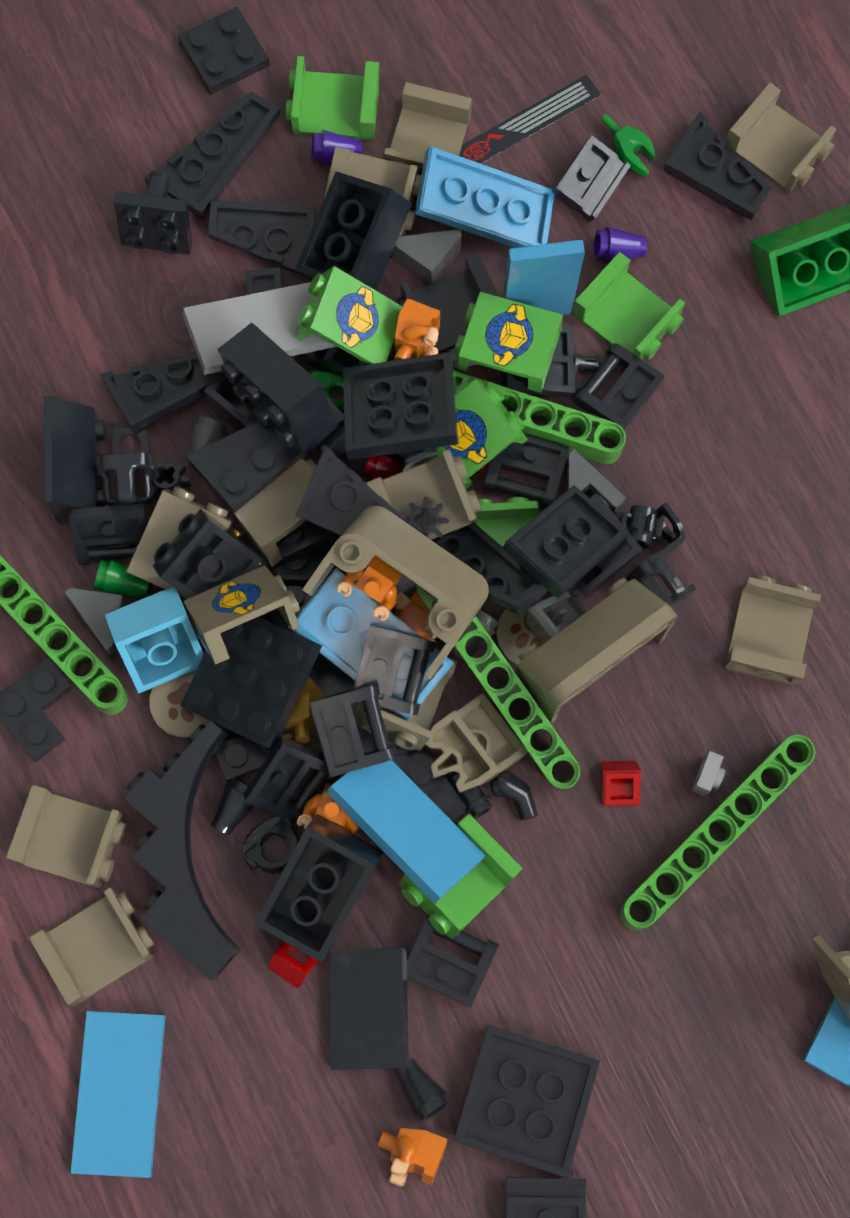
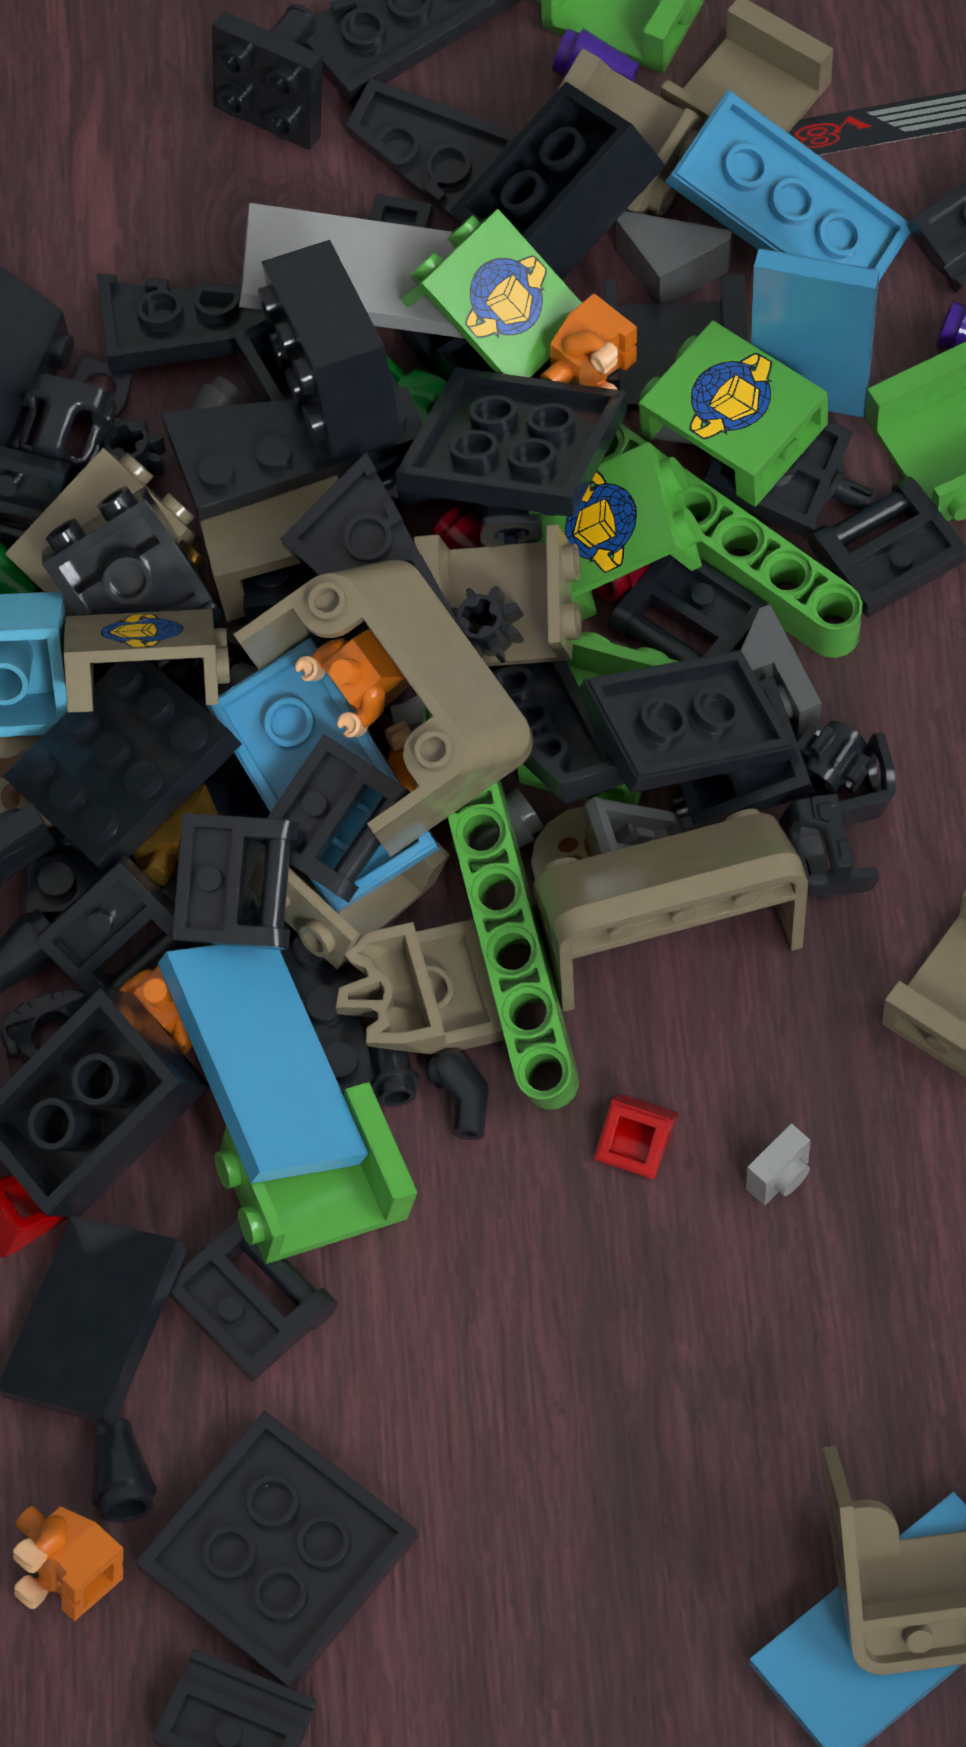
camera: 30 degrees right, 10 degrees down
bright green beam [619,734,815,931] -> none

